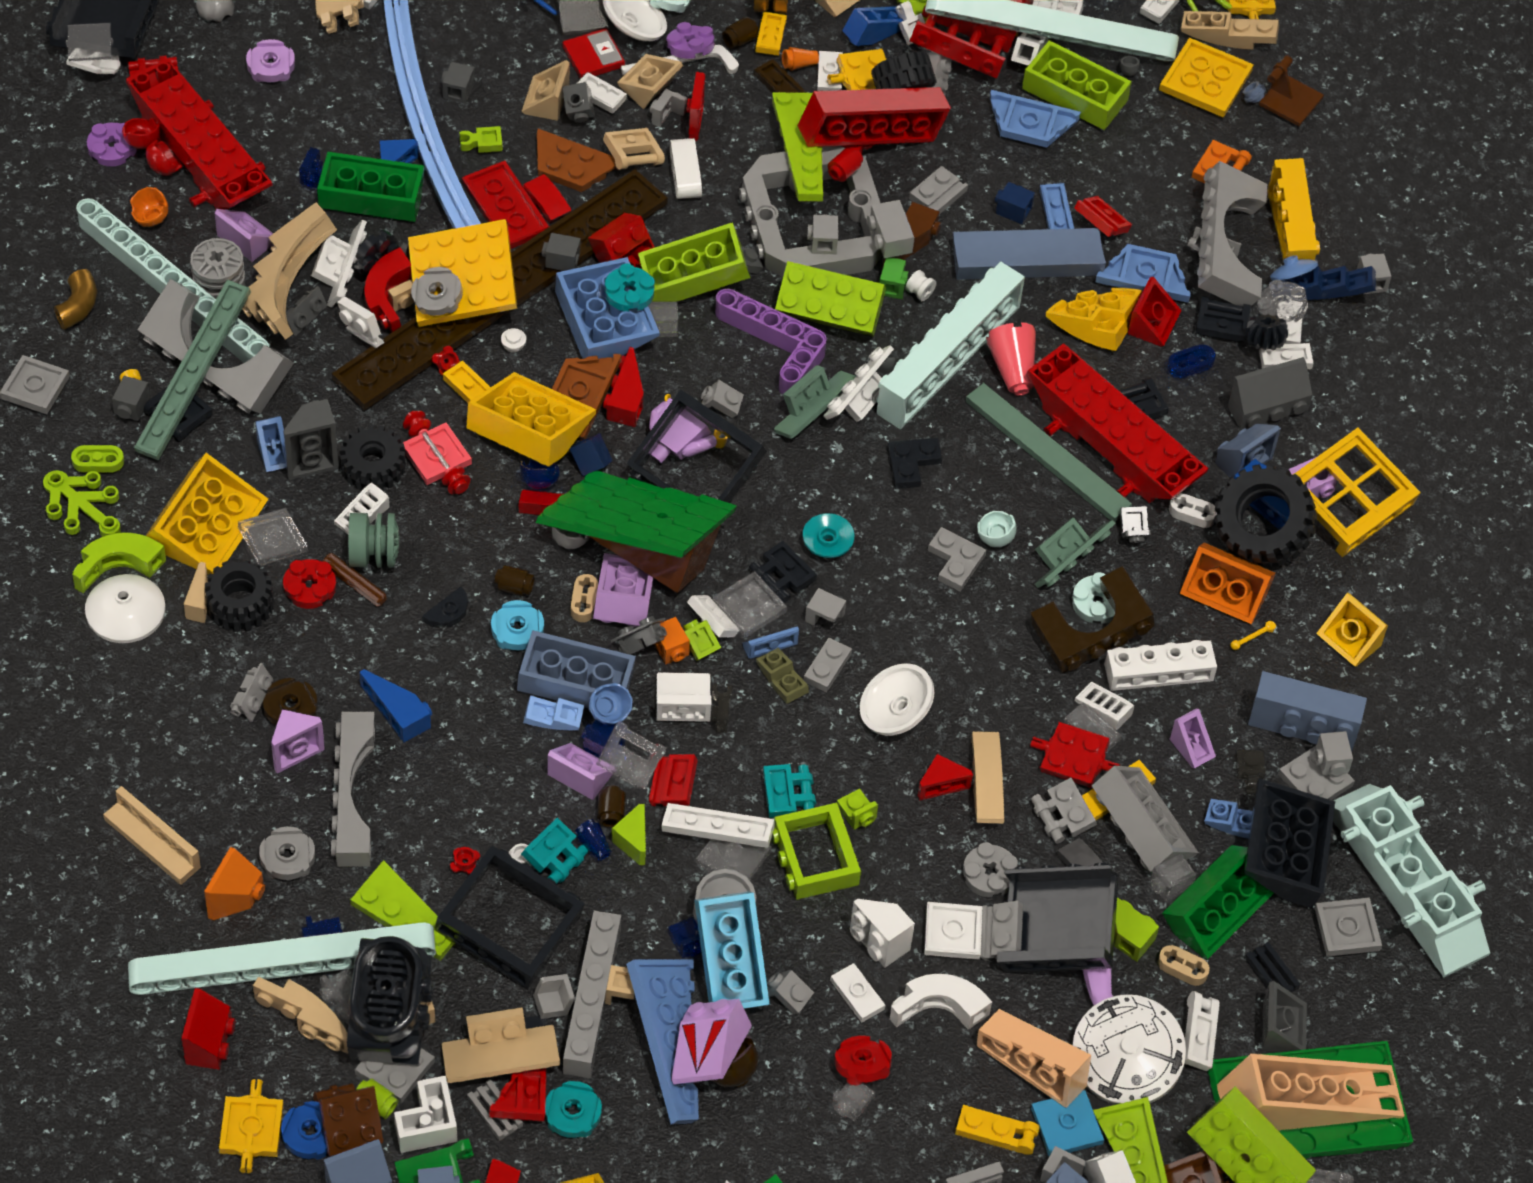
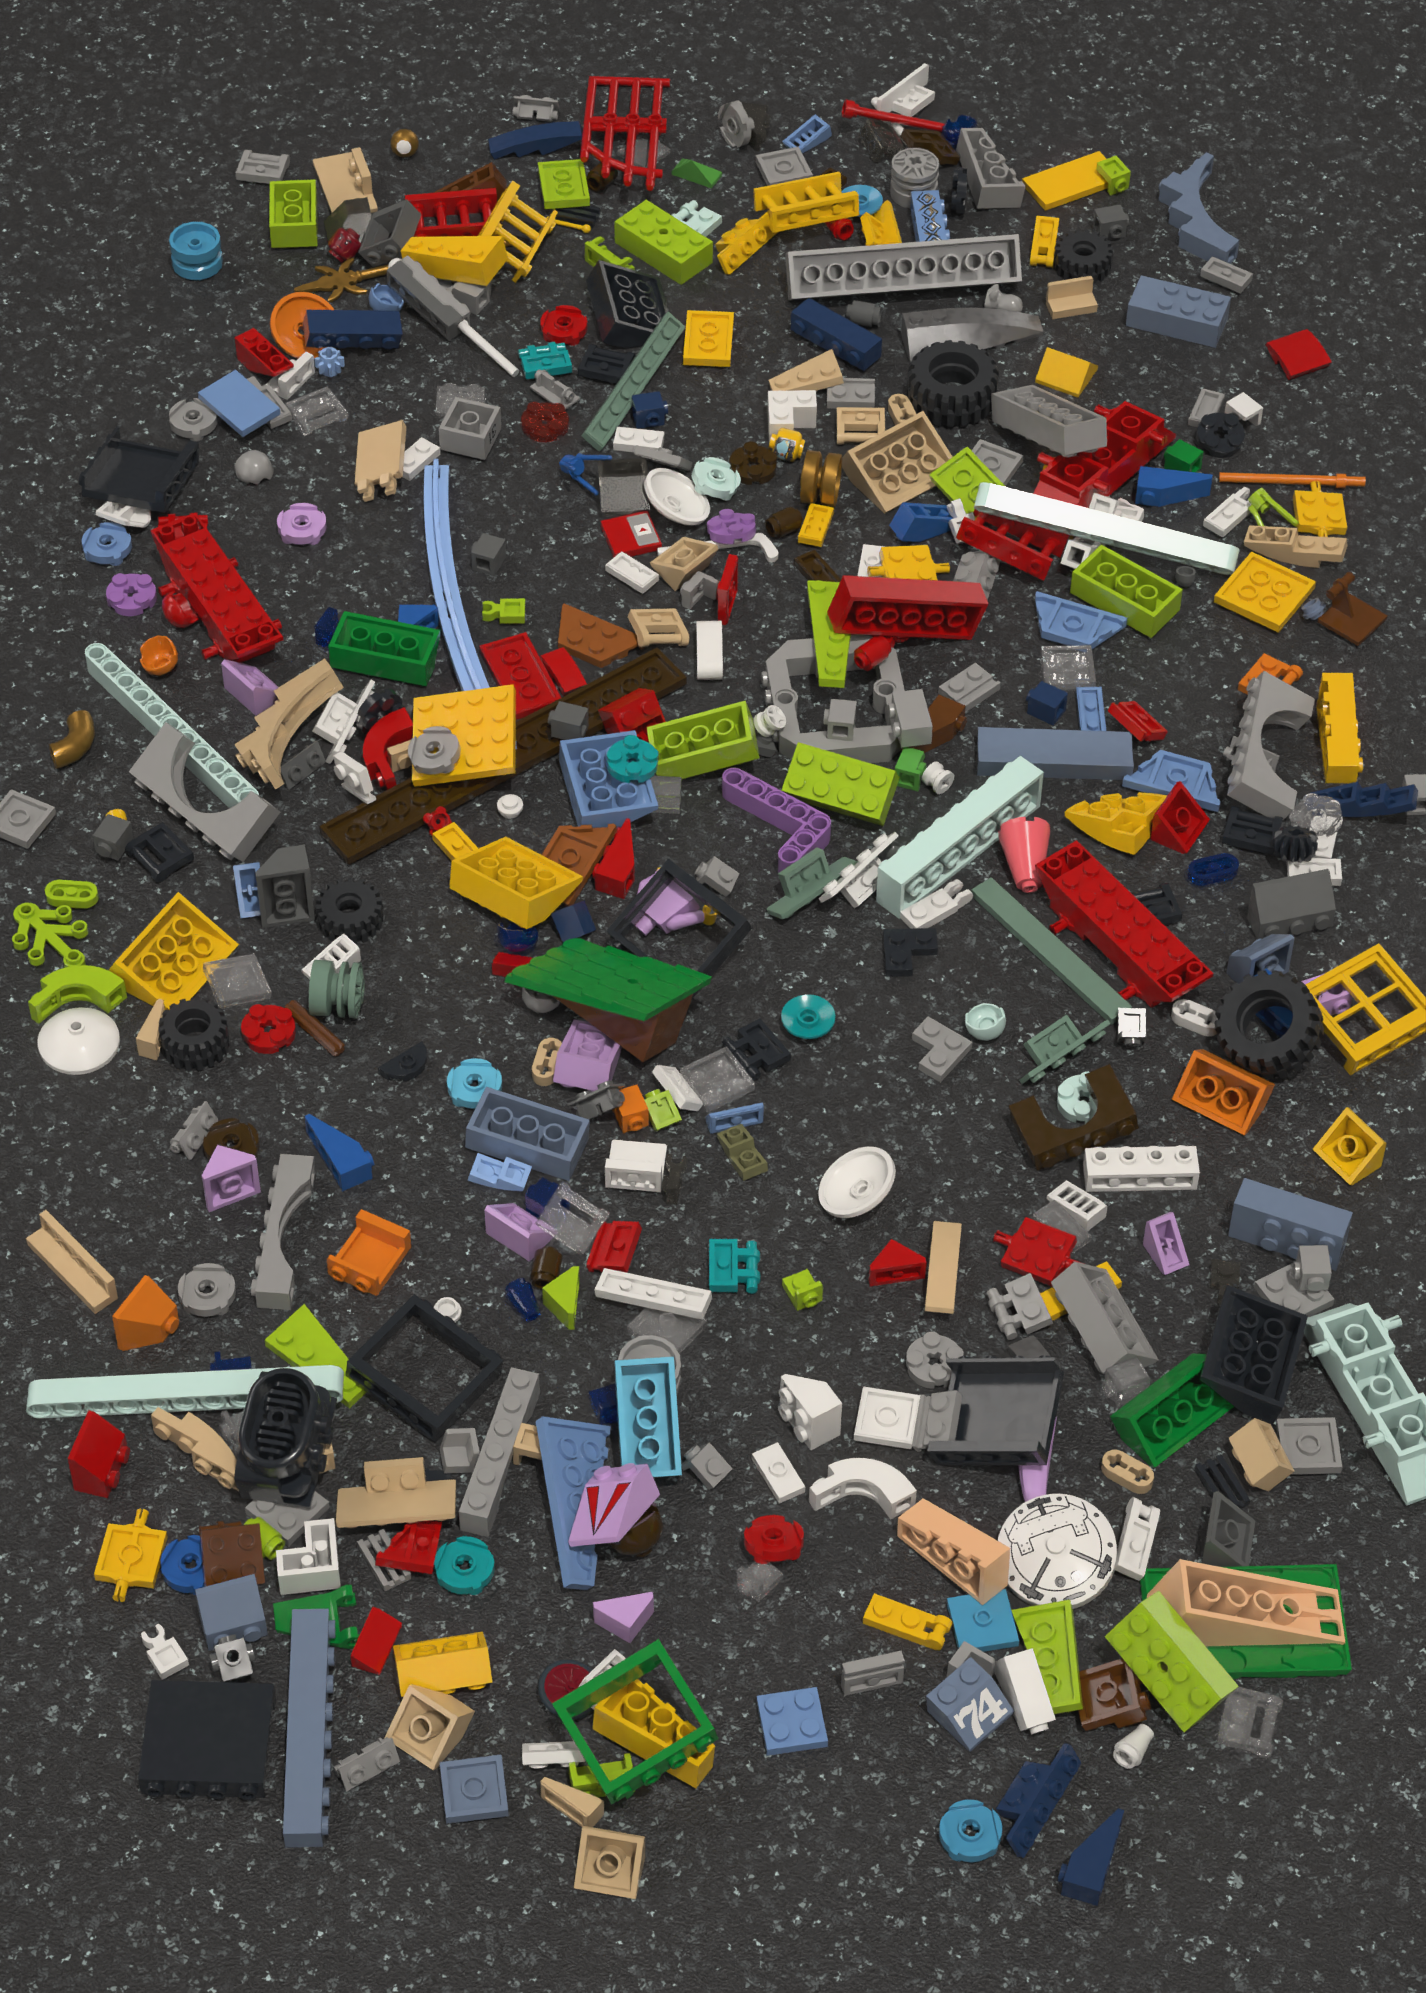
camera: 10 degrees right, 5 degrees down
clear piece [66,23,114,61] -> none
red hair [122,118,160,149] -> none
sand green tile [134,280,251,461] -> none
light grey wheel [190,238,246,299] -> none
coral plate [403,411,472,494] -> none
red plate [450,847,480,875] -> none
dark brown brick [494,565,535,596] -> none
teal plate [521,818,588,884] -> none
tan slope [522,60,570,121] -> none
dark grey brick [562,82,595,122] -> none
medium blue hair [589,683,633,724] -> none
lime window [772,803,861,900] -> none
orange cone [782,47,819,71] -> none
light grey plate [803,638,852,693] -> none
light grey panel [805,588,846,625] -> none
black tyre [871,52,937,89] -> none
lime slope [1114,897,1159,962] -> none
medium blue slope [1205,799,1253,839] -> none
yellow hinge [1230,621,1276,650] -> none
medium blue dish [1270,255,1318,281] -> none
none -> medium blue plate [82,522,132,566]
none -> orange panel [326,1209,411,1296]
none -> lavender slope [593,1592,654,1643]
none -> white wheel [753,705,786,737]
none -> white hinge [900,879,973,928]
none -> clear plate [1040,645,1096,690]
none -> tan brick [1229,1418,1294,1491]

